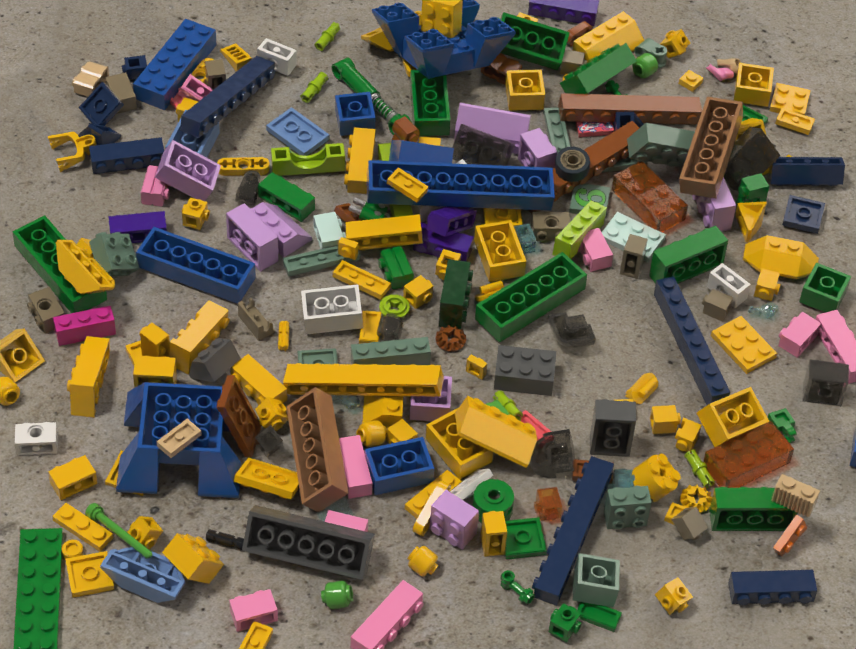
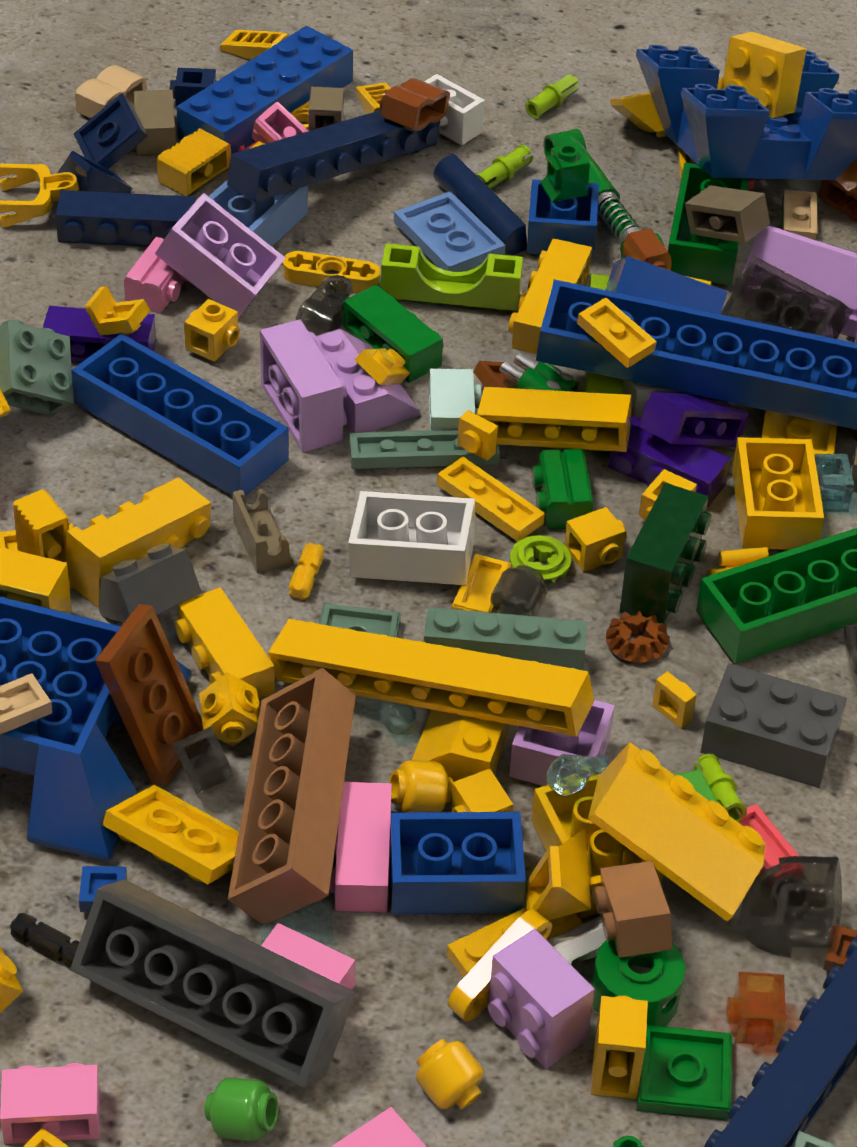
camera: 15 degrees right, 5 degrees down
none -> blue plate [79,866,127,912]
none -> yellow bracket [85,286,150,336]
none -> yellow brick [157,128,231,196]
none -> yellow slope [220,30,289,60]
none -> yellow plate [355,348,410,385]
none -> dark orange brick [380,78,450,131]
none -> dark blue brick [434,154,527,255]
none -> yellow slope [525,829,591,921]
none -> green window [540,143,590,202]
none -> clear light blue animal [546,754,609,796]
none -> medium nougat brick [594,861,673,958]
none -> dark tan brick [685,185,770,243]
none -> tan plate [782,189,817,240]

